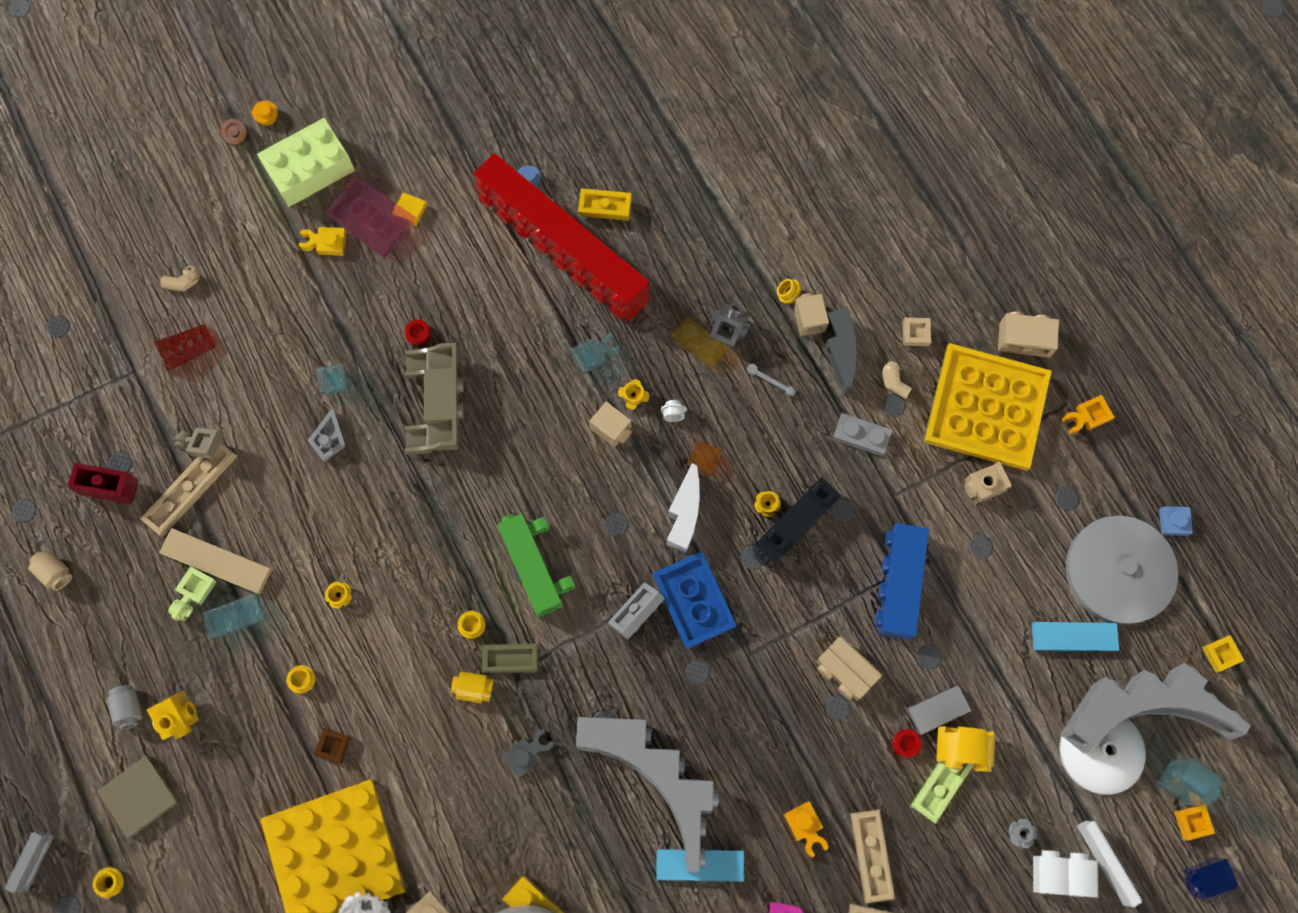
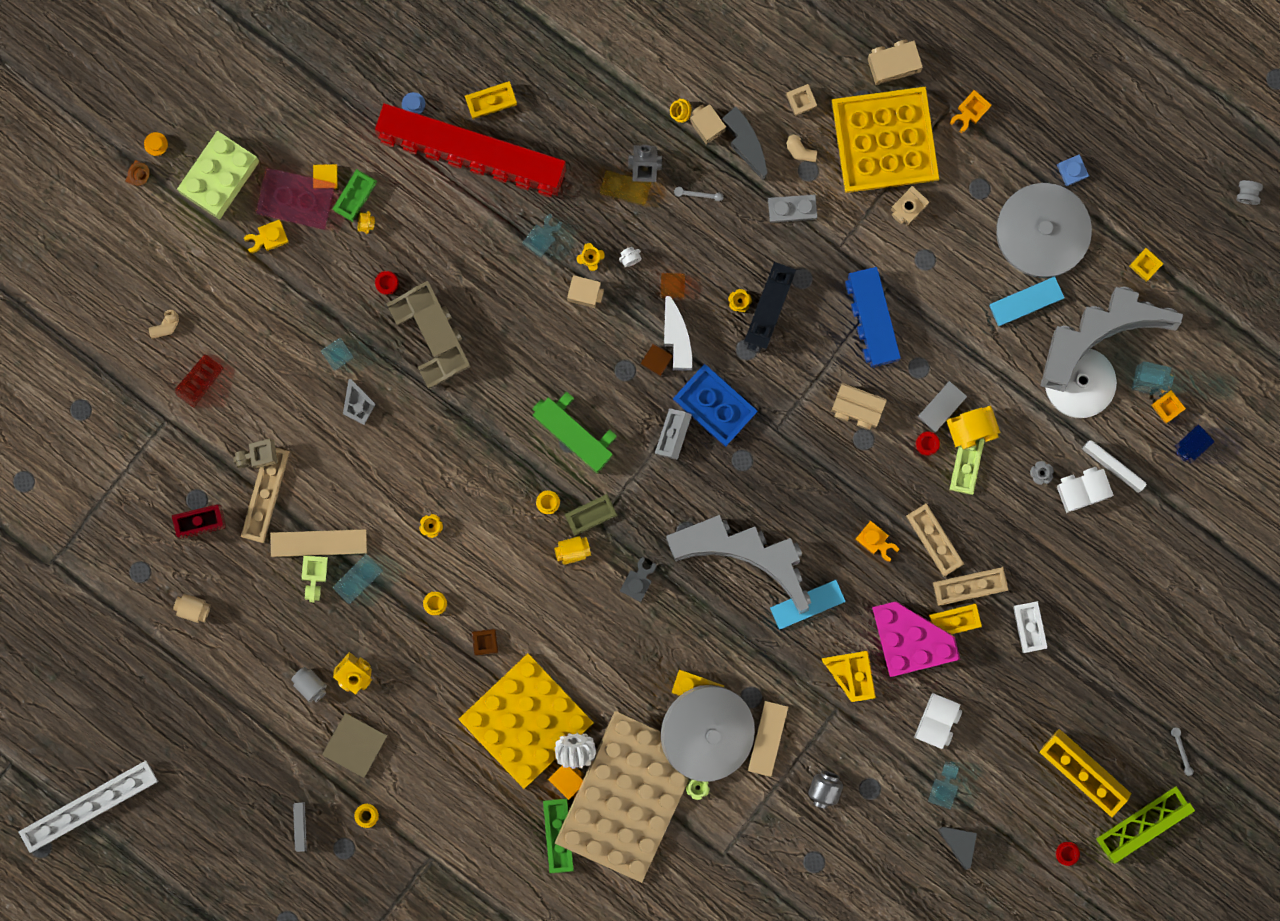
camera: 25 degrees left, 10 degrees up
none -> bright green plate [332,169,377,222]
none -> yellow plate [358,211,375,234]
none -> reddish brown tile [640,344,673,377]

